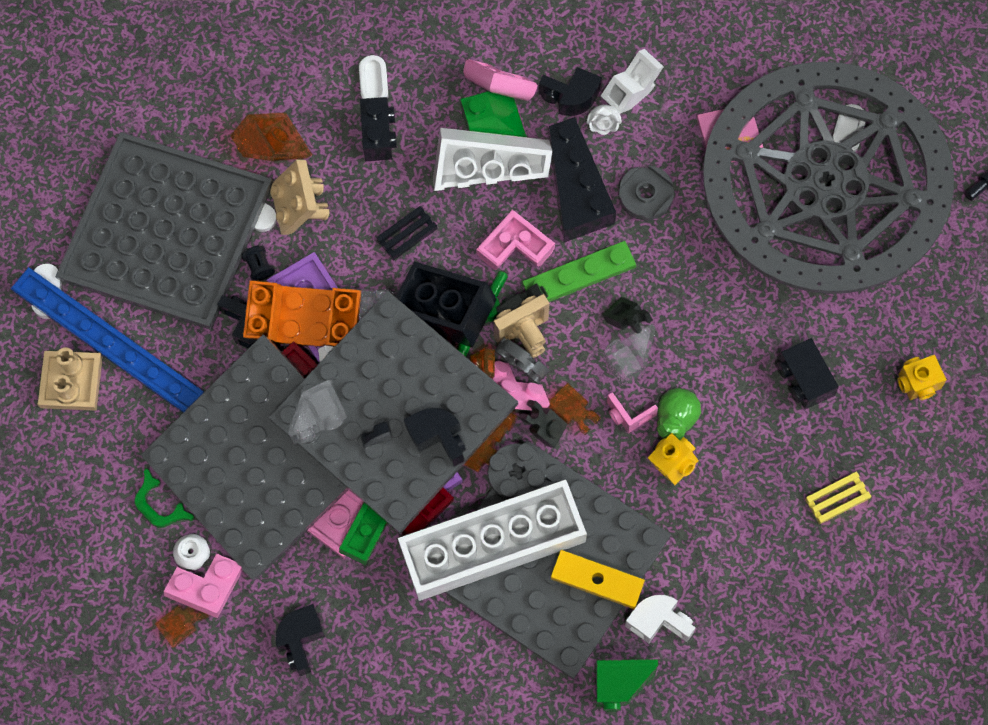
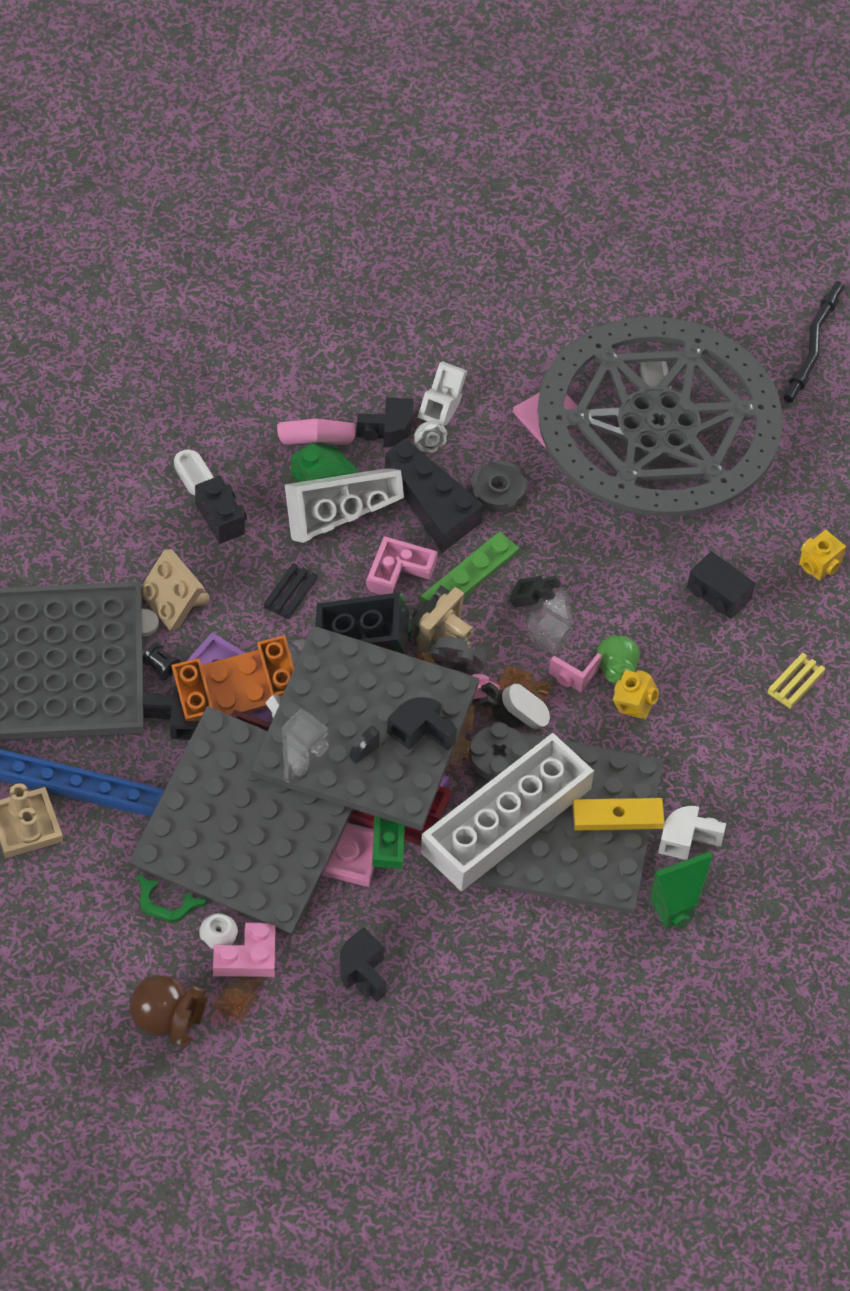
camera: 30 degrees left, 15 degrees down
clear orange slope [230,113,313,161] -> none
none -> reddish brown tile [130,975,208,1048]
none -> white tile [502,684,550,729]

